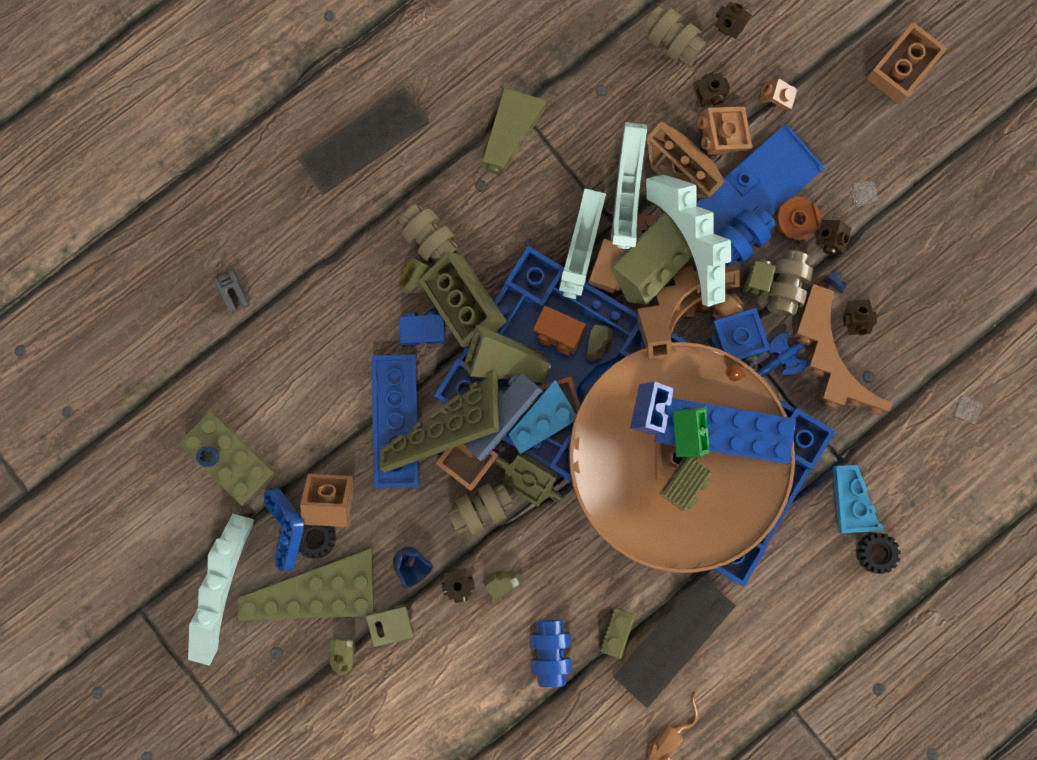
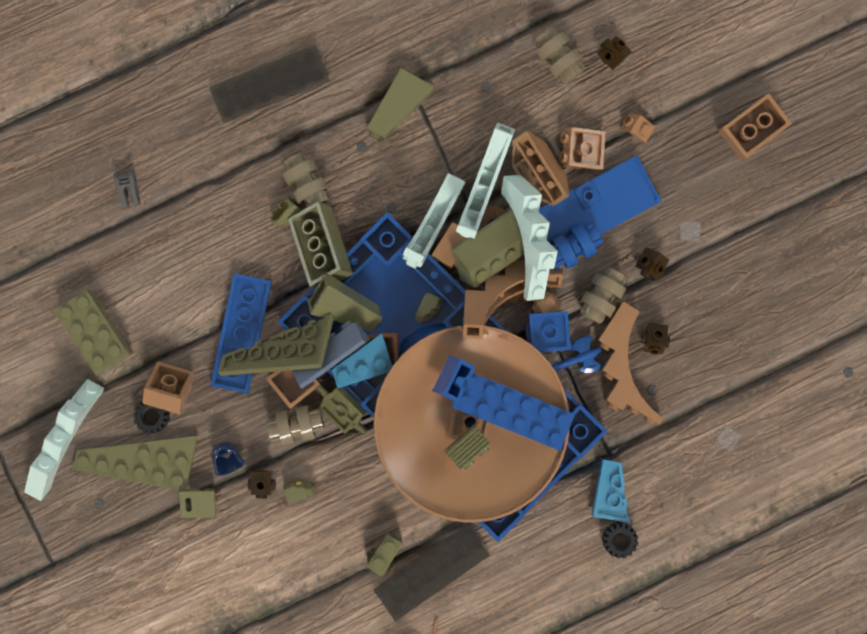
camera: 10 degrees right, 5 degrees up
dark blue bush [196,446,219,467] -> none
blue beam [264,488,304,572] -> none
olive rock [329,638,355,675] -> none
blue brick [399,311,446,346] -> none
blue piece [530,620,572,687] -> none
dark orange piece [533,306,586,357] -> none
green hinge [673,407,710,457] -> none
dark brown brick [694,72,730,108] -> none
dark orange hinge [726,361,746,381] -> none
olive brick [741,259,776,299] -> none
dark grey arm [743,352,769,370] -> none
dark orange plate [776,196,821,241] -> none
dark blue tile [824,271,847,293] -> none

